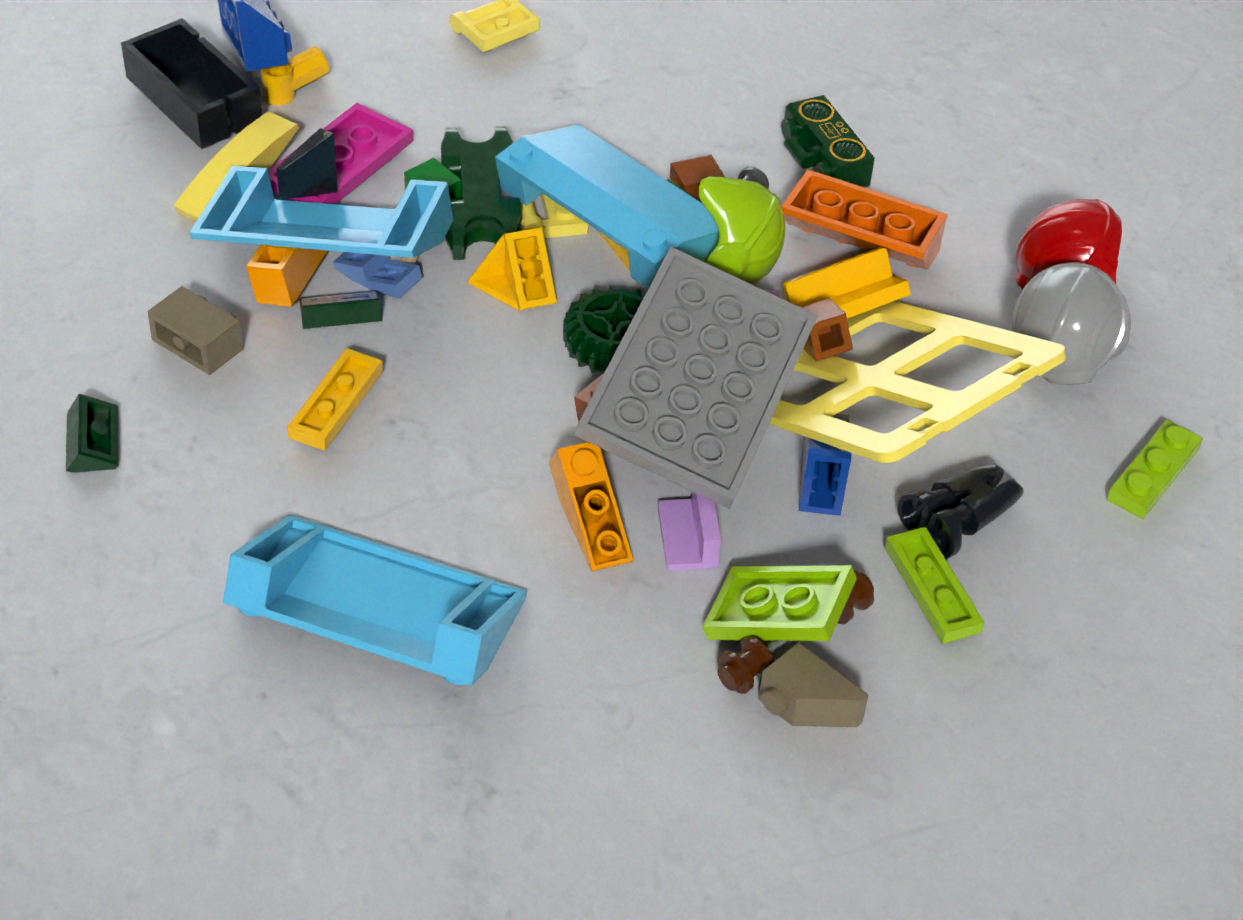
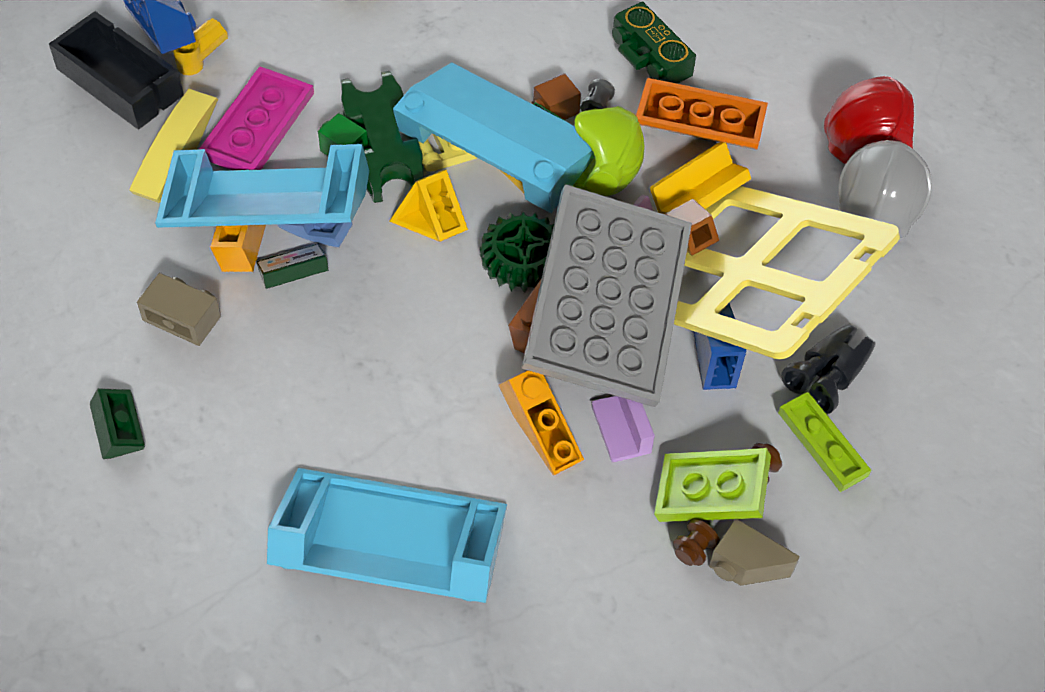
camera: 10 degrees left, 10 degrees up
black slope [276,128,338,200] -> none
yellow plate [287,348,383,451] -> none
lime plate [1107,420,1203,520] -> none

